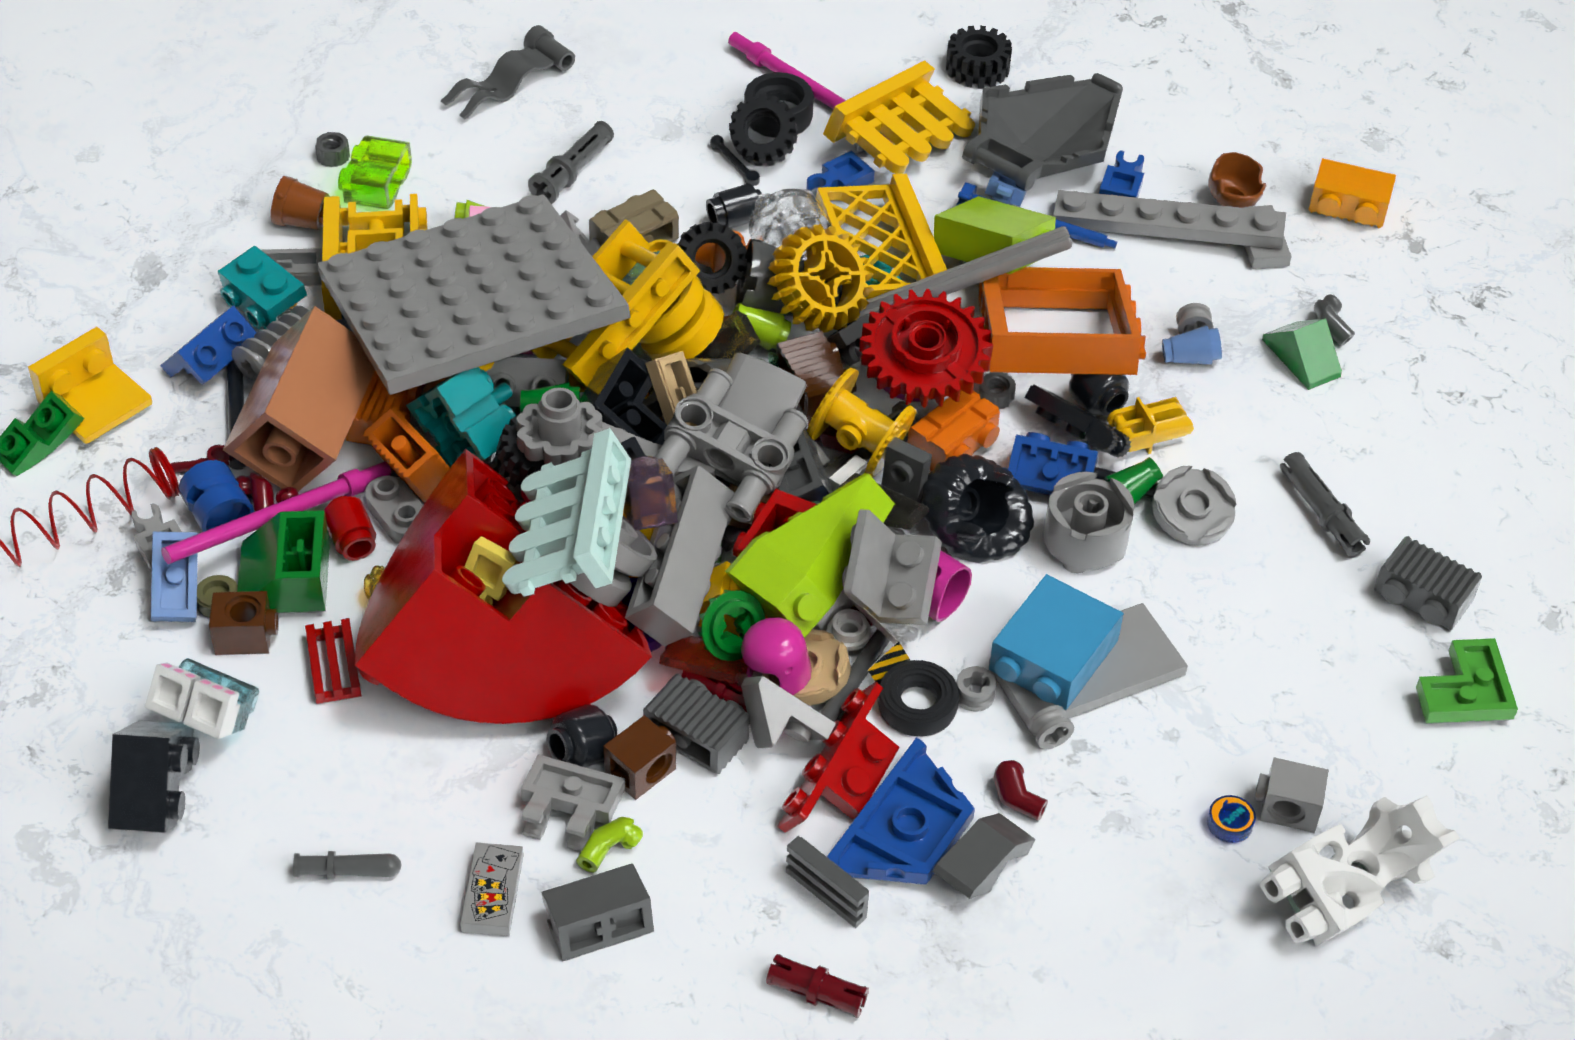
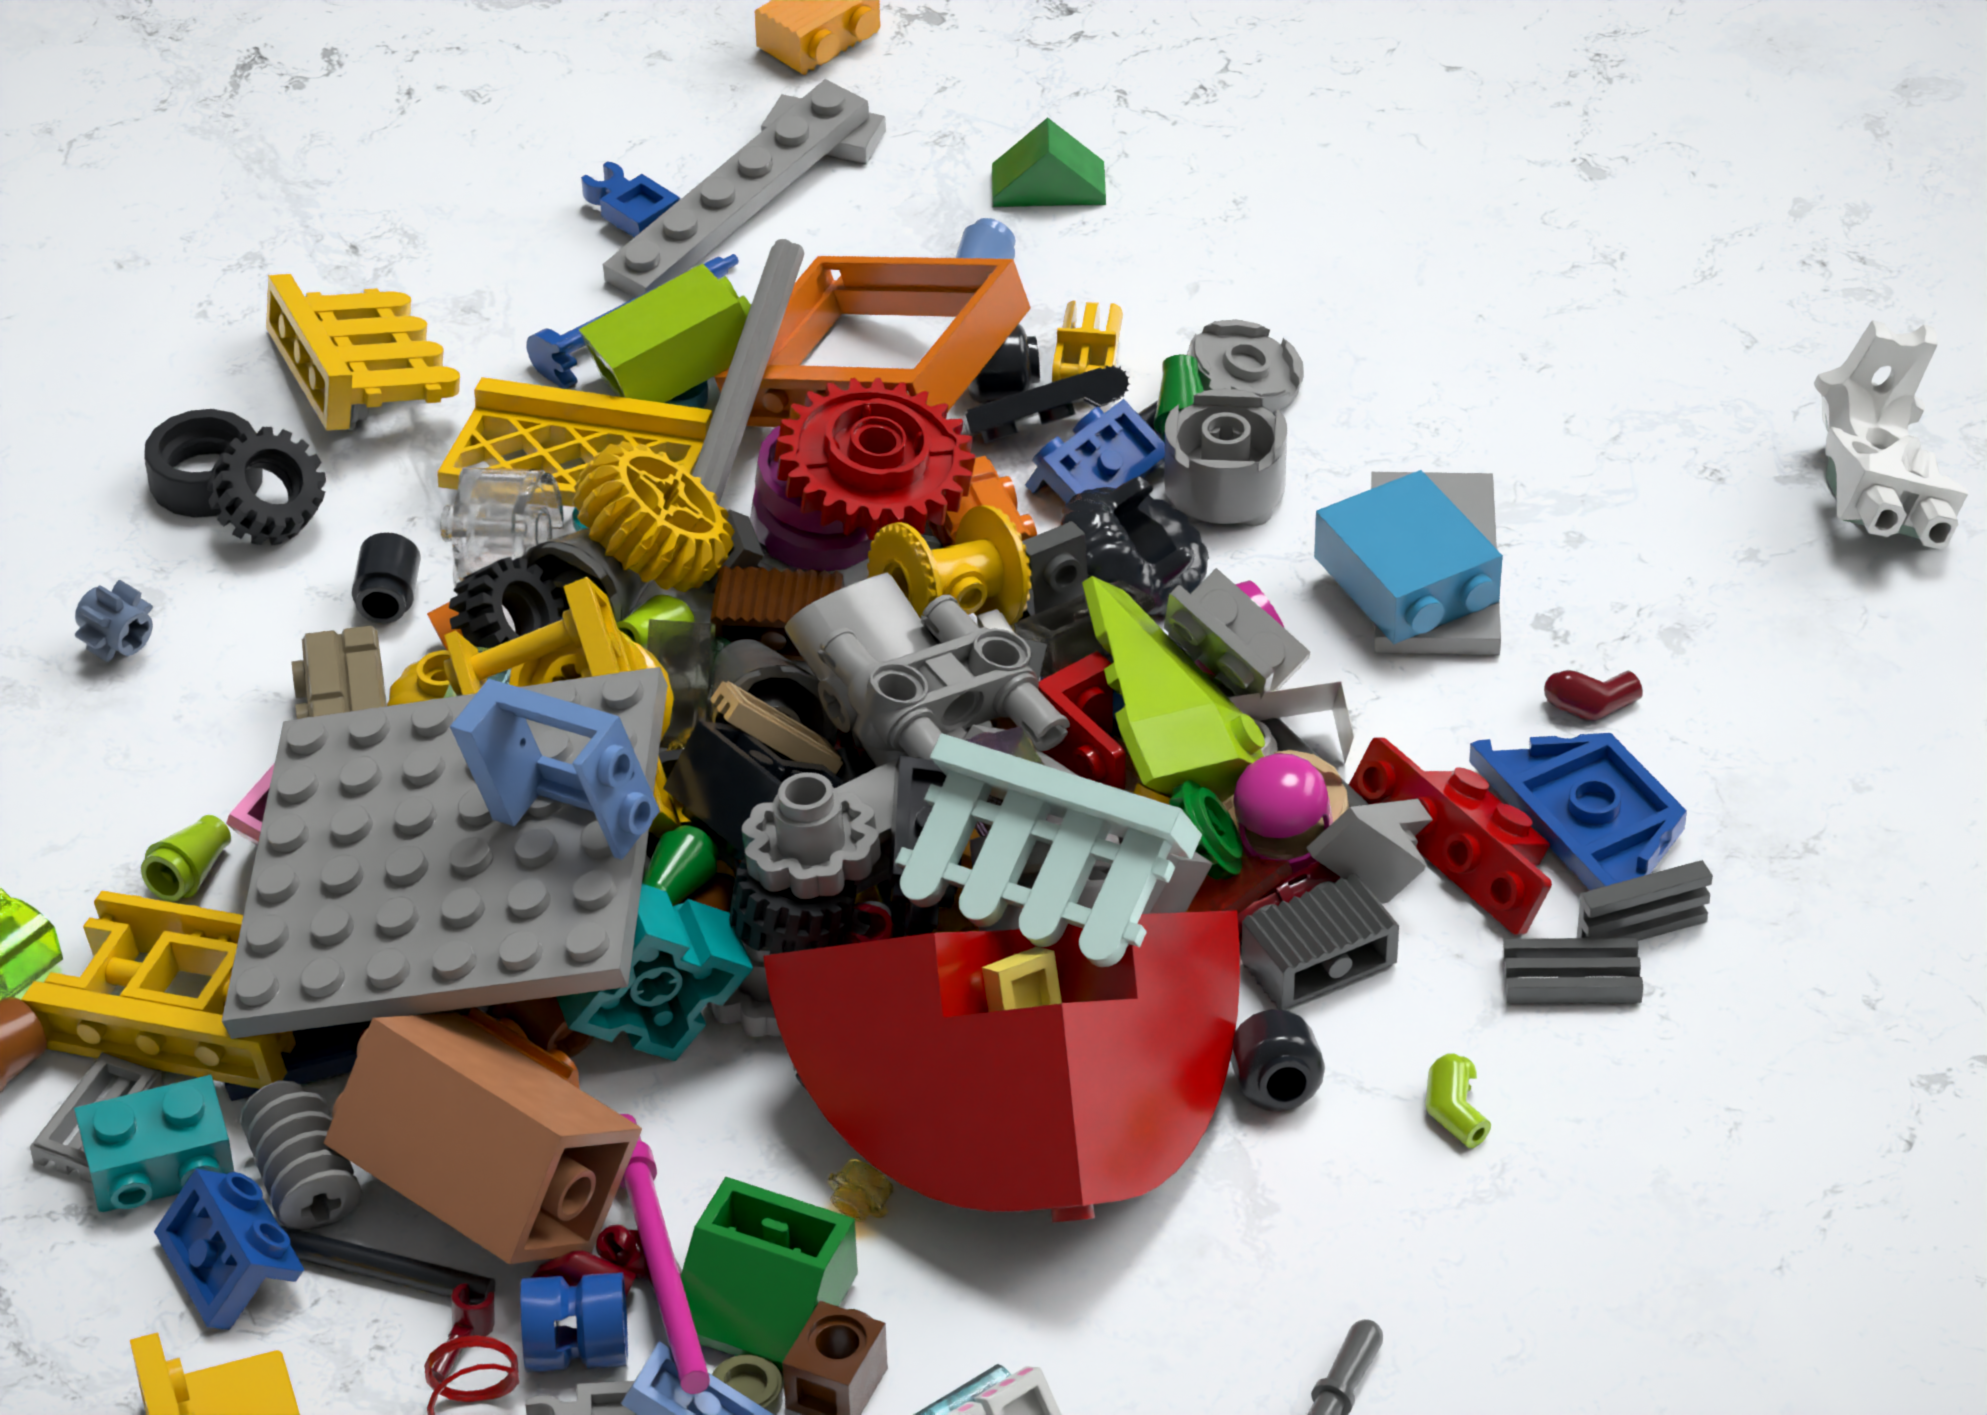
camera: 60 degrees left, 5 degrees down
red tile [305,618,362,704] -> none
red brick [324,496,376,561] -> none
orange brick [363,408,450,503] -> none
light grey plate [365,475,423,544] -> none
light grey tile [460,842,524,936] -> none
light grey plate [521,754,625,851] -> none
dark grey pin [528,121,614,204] -> none
dark grey hinge [541,863,654,961] -> none
reddish brown brick [603,715,676,800] -> none
black hinge [710,135,760,186] -> none
dark pink bar [728,32,894,144] -> none
dark red pin [766,954,869,1018] -> none
blue plate [806,150,875,200] -> none
black tyre [878,660,959,736] -> none
dark grey slope [932,813,1036,899] -> none
black tyre [946,25,1012,89] -> none
light grey bush [956,666,997,712] -> none
dark grey windscreen [962,73,1123,191] -> none
medium blue plate [985,171,1027,207] -> none
light grey bush [1028,705,1075,749] -> none
light grey bush [1176,303,1214,334] -> none
clear blue tile [1207,795,1256,843] -> none
dark orange hair [1208,152,1266,208] -> none
light grey brick [1254,757,1329,833] -> none
dark grey pin [1280,452,1370,556] -> none
dark grey arm [1314,294,1355,347] -> none
dark grey brick [1374,536,1482,631] -> none
bright green plate [1416,638,1518,723] -> none
none -> sand blue gear [75,580,153,662]
none -> medium blue panel [450,679,660,860]
none -> dark grey tile [1502,938,1643,1004]

